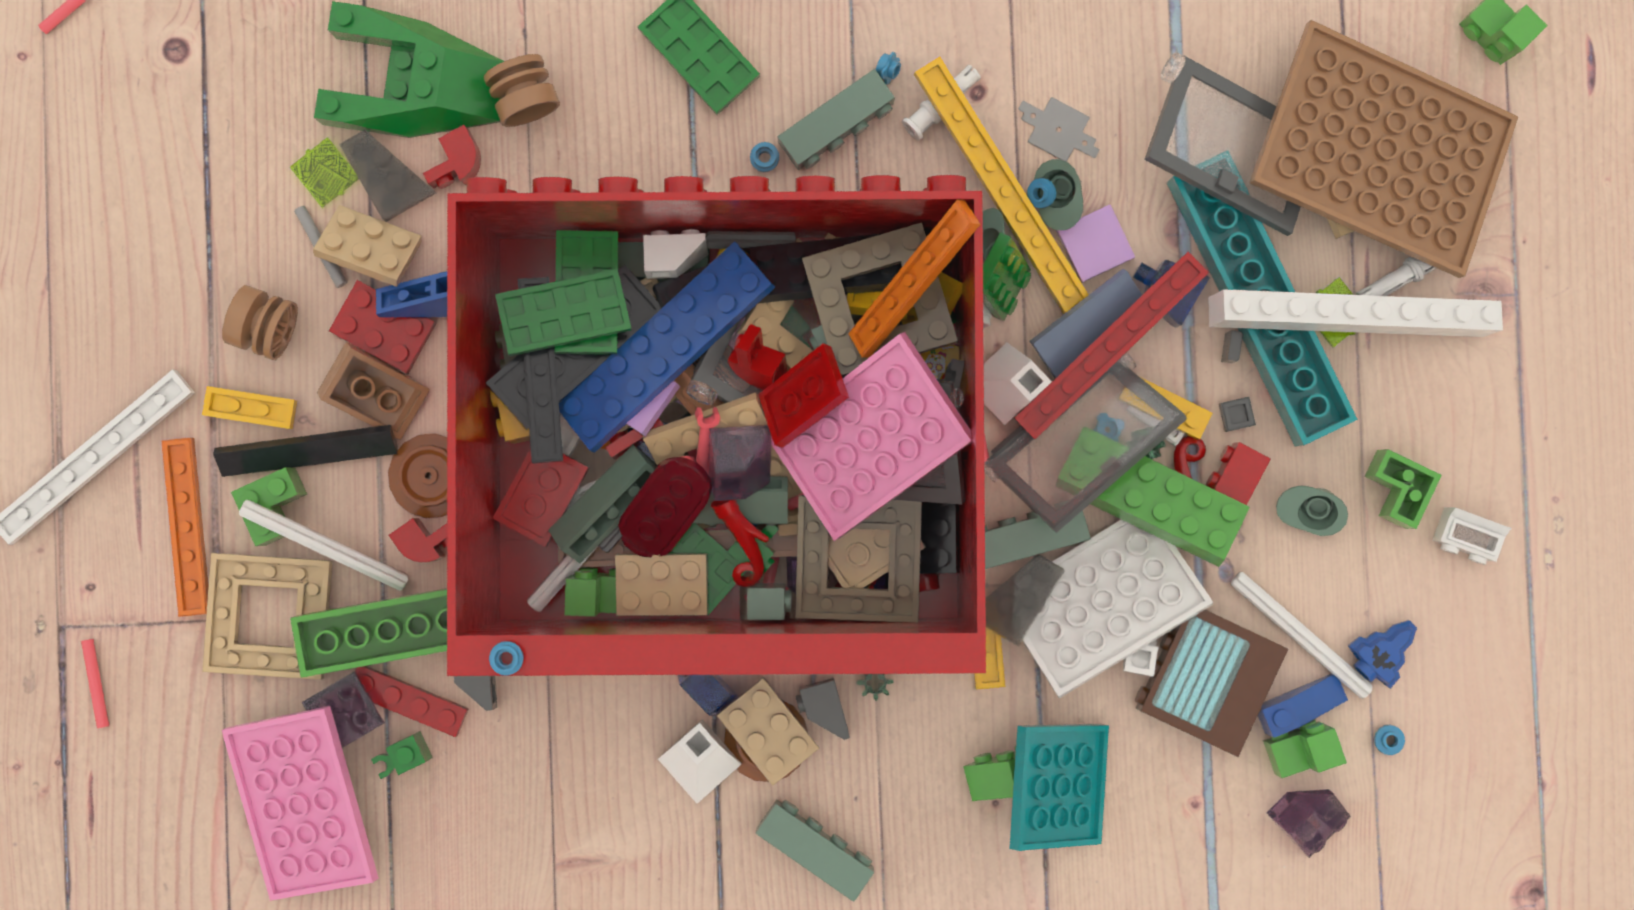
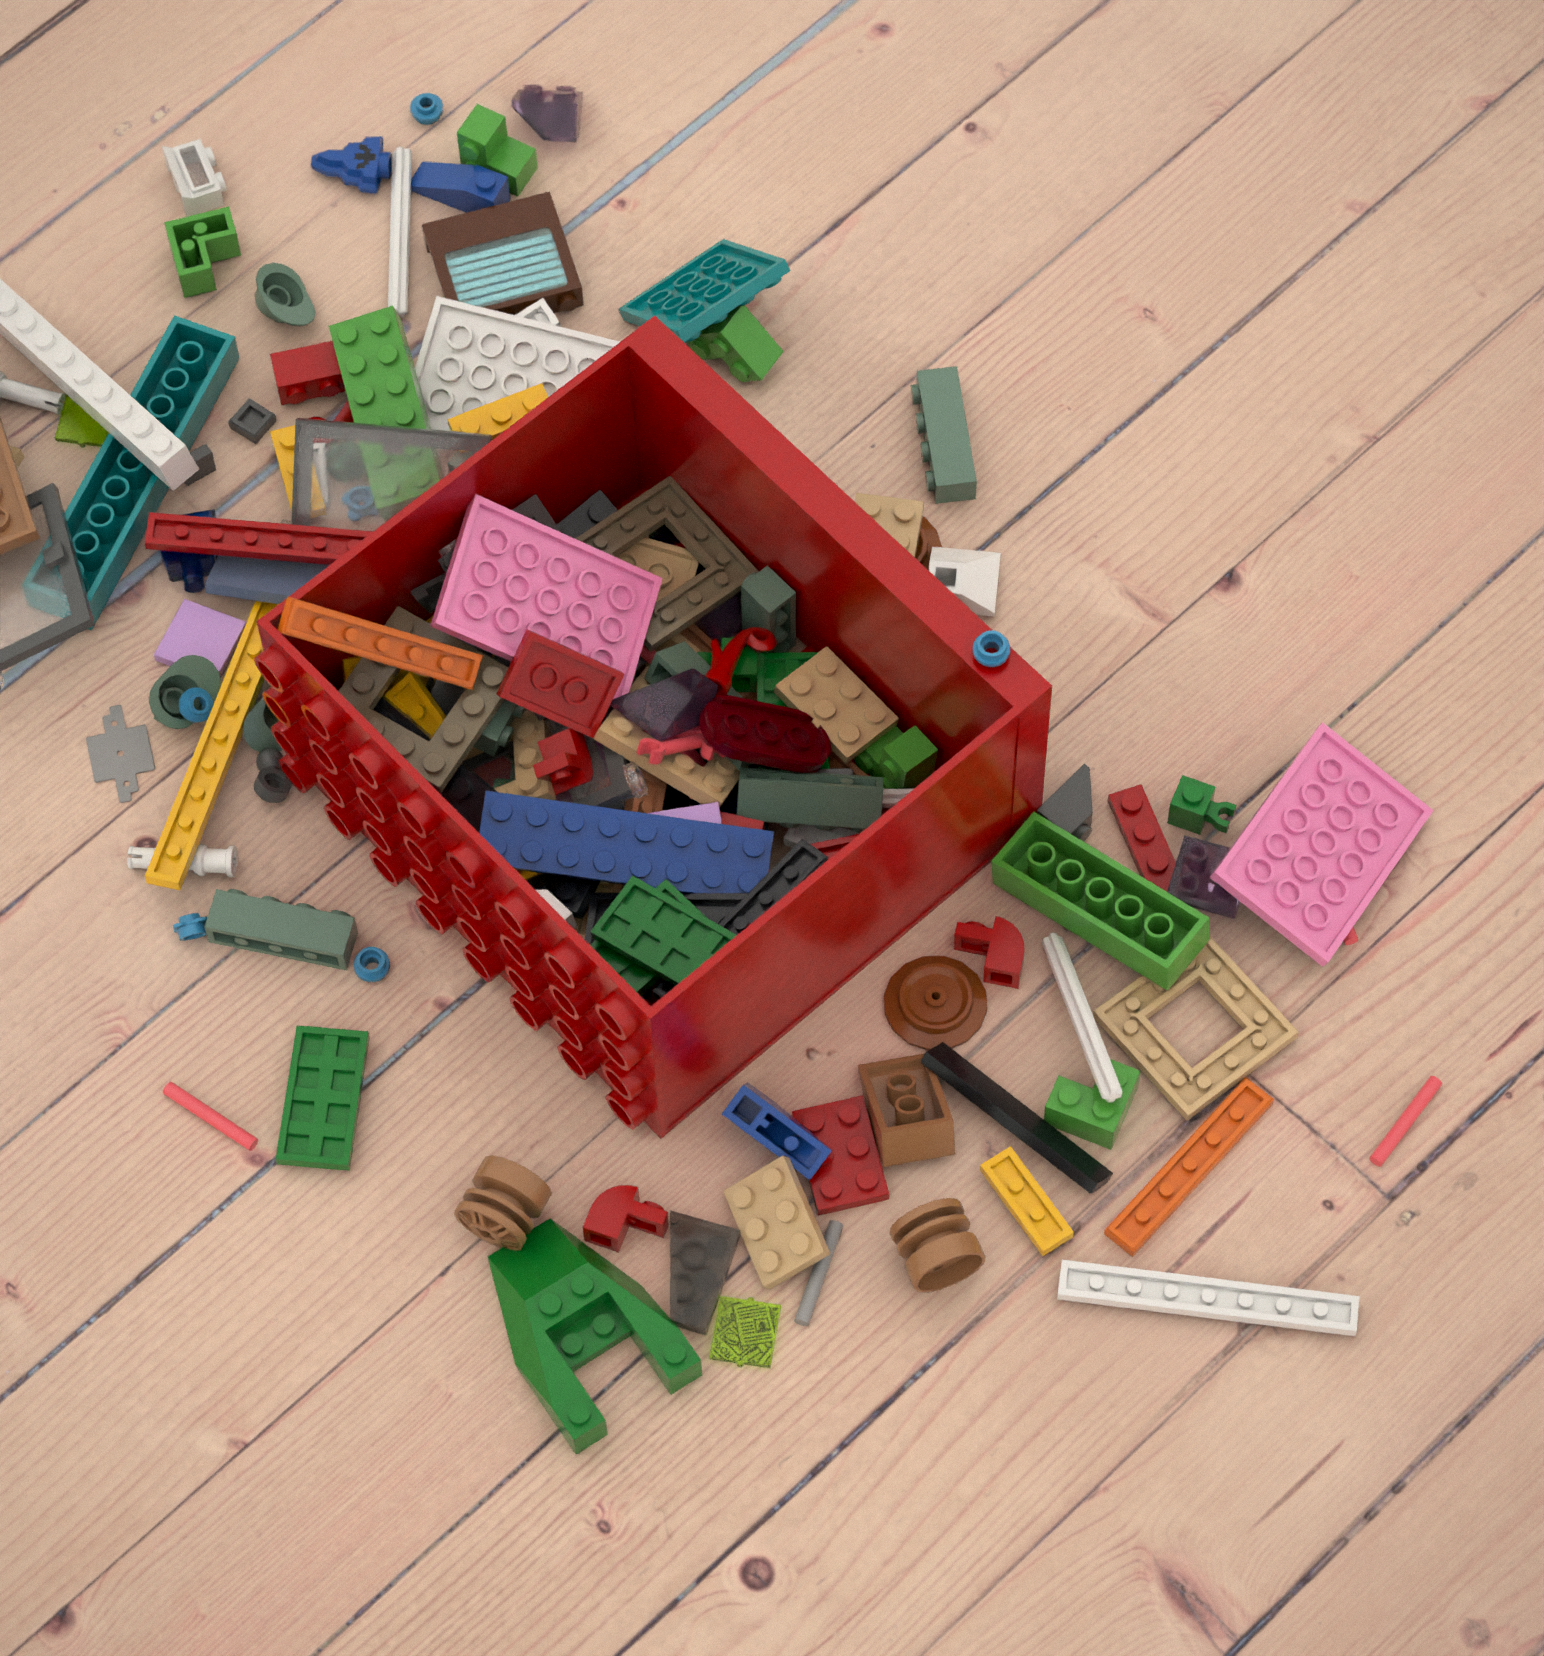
camera: 130 degrees left, 25 degrees down
none -> yellow plate [447,383,548,453]

